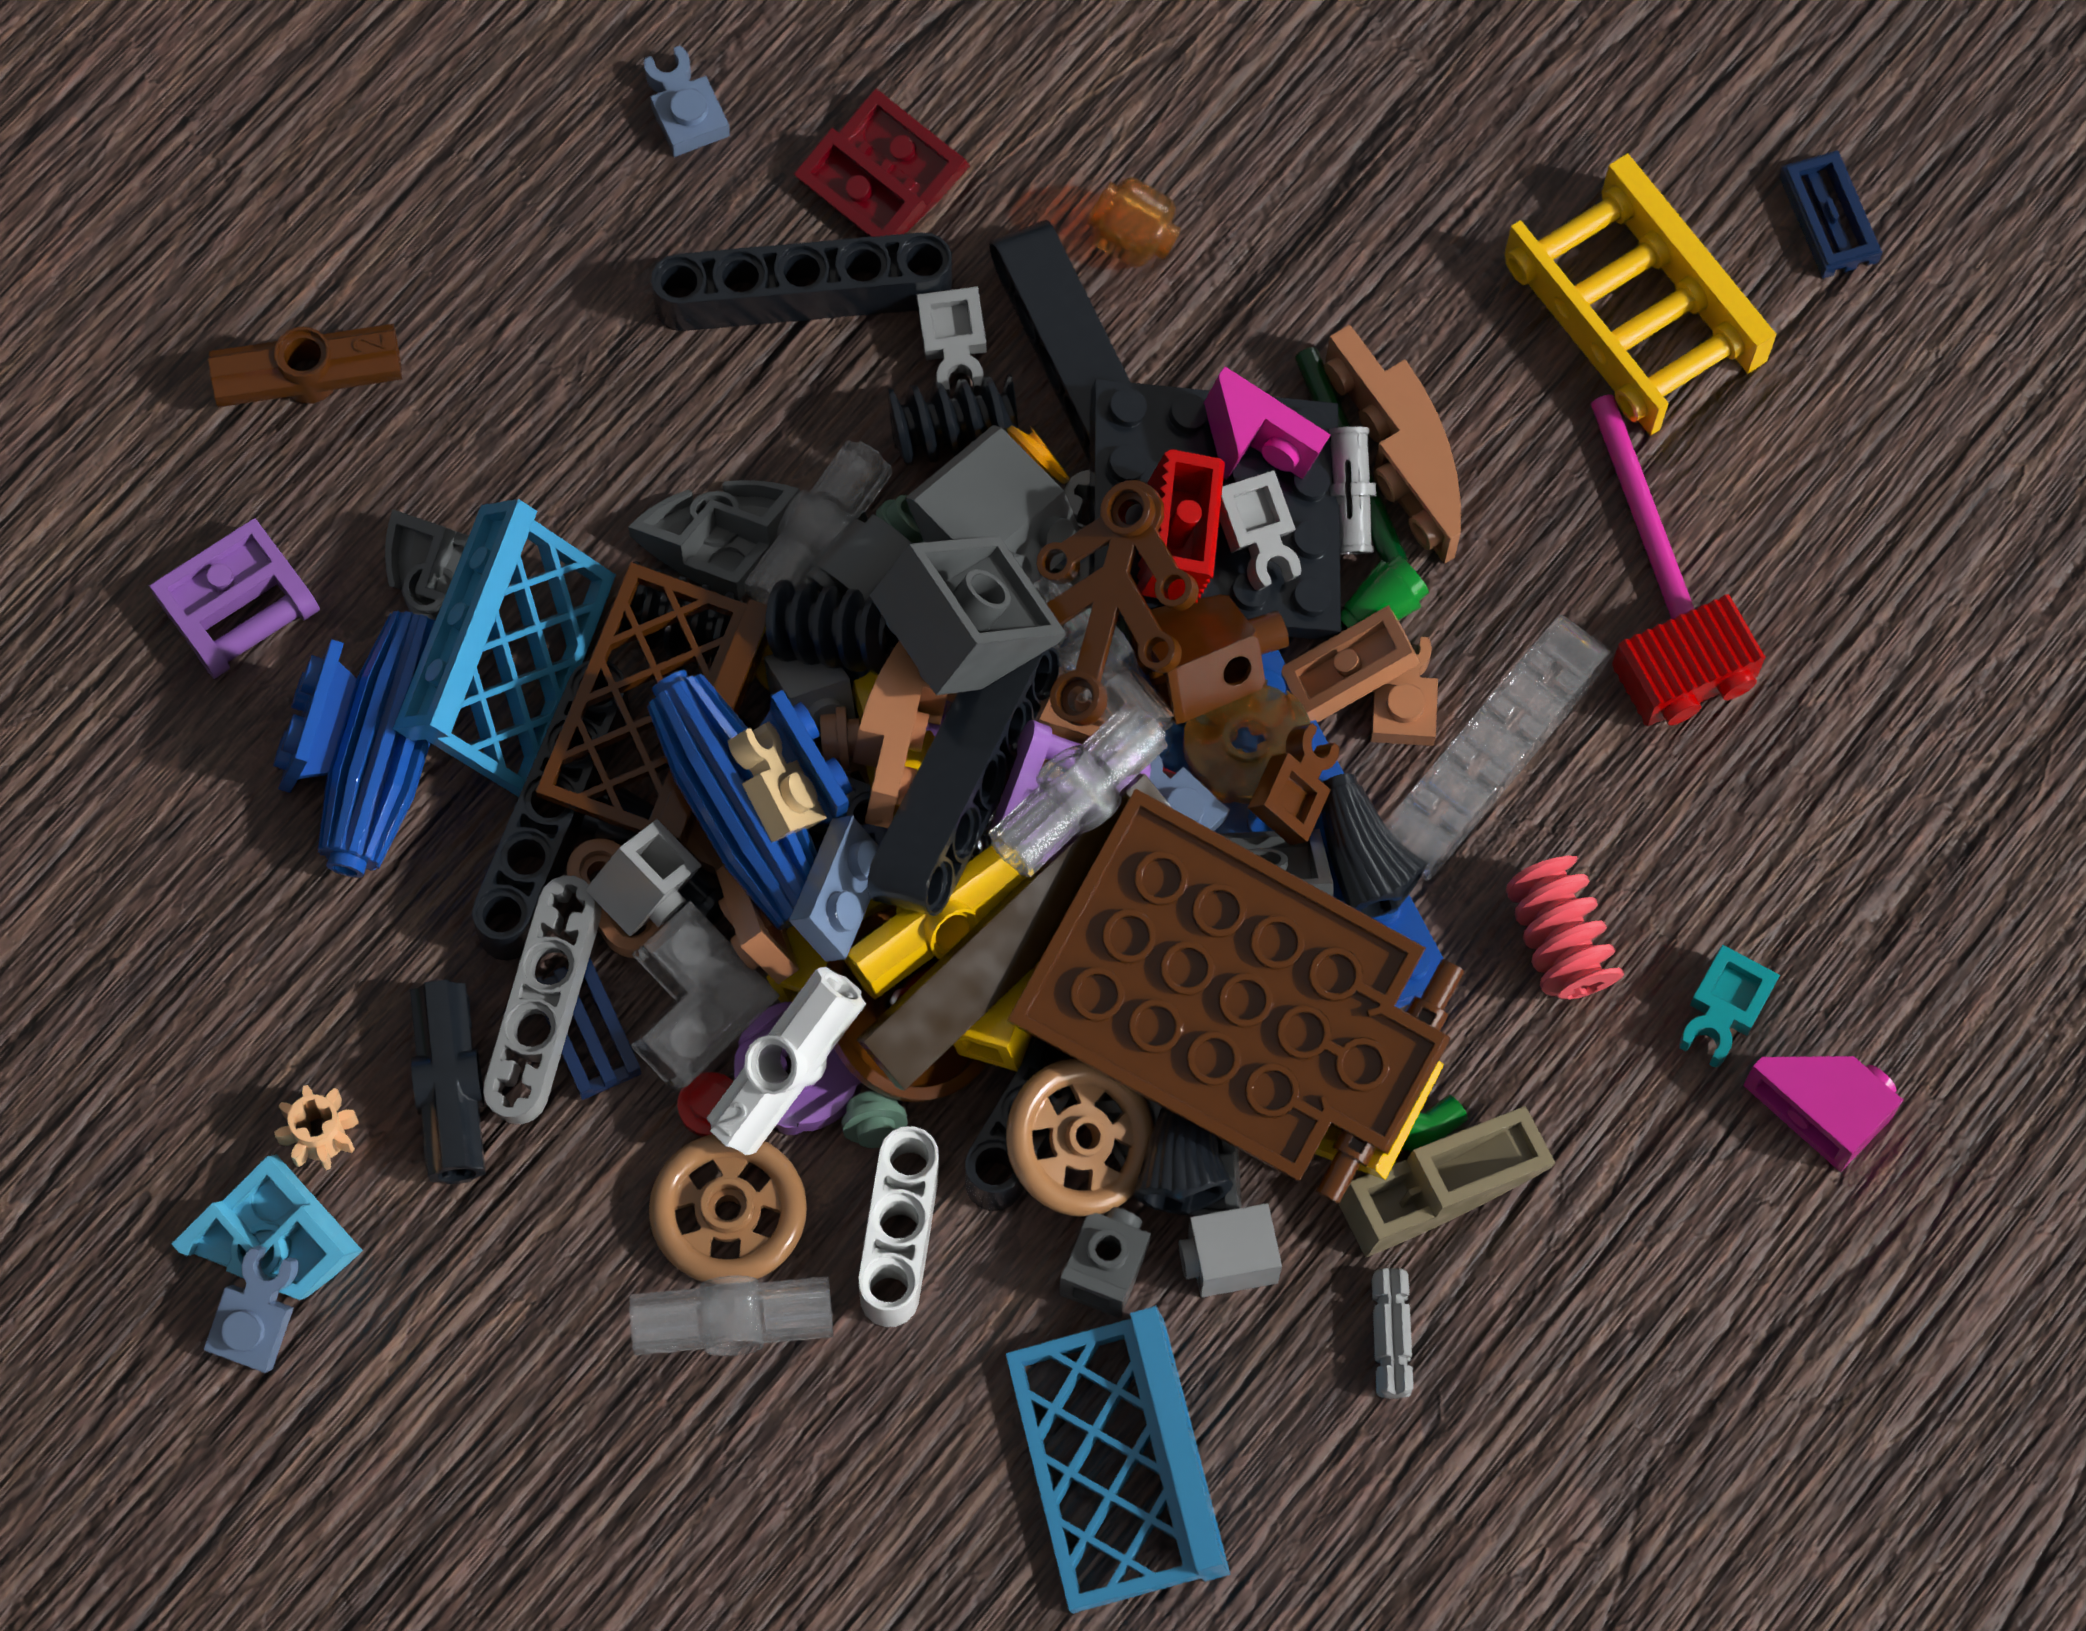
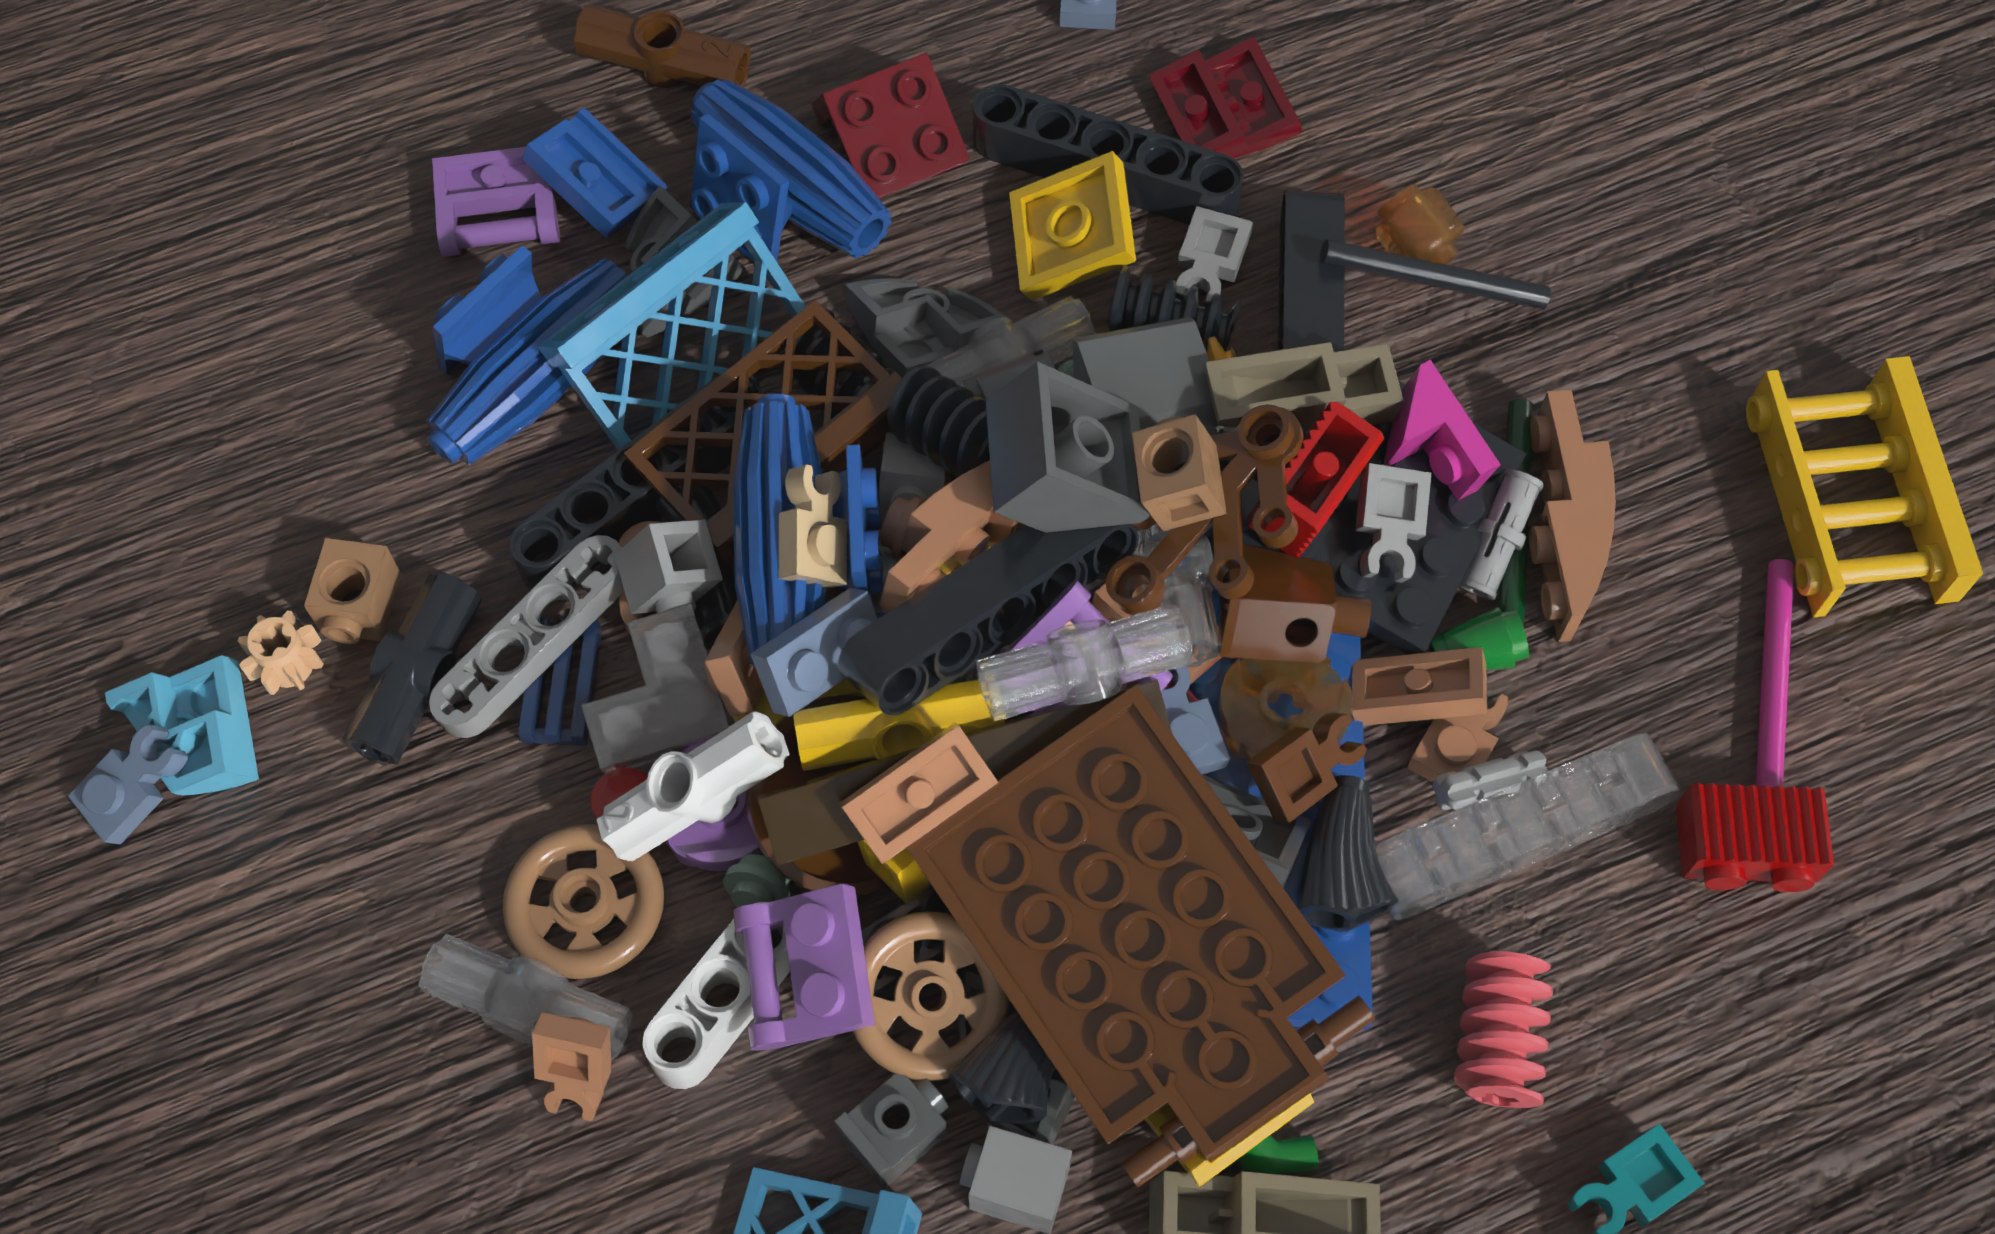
camera: 30 degrees right, 5 degrees down
none -> medium nougat brick [304,538,402,644]
none -> blue plate [522,107,667,239]
none -> nougat plate [532,1012,611,1122]
none -> blue plate [690,79,892,262]
none -> medium lavender plate [733,884,875,1051]
none -> dark red bracket [811,52,969,198]
none -> nougat plate [840,722,999,864]
none -> yellow plate [1009,151,1136,301]
none -> medium nougat brick [1132,414,1227,531]
none -> dark tan slope [1204,342,1404,431]
none -> black bar [1320,239,1551,309]
none -> light grey axle [1432,750,1550,810]

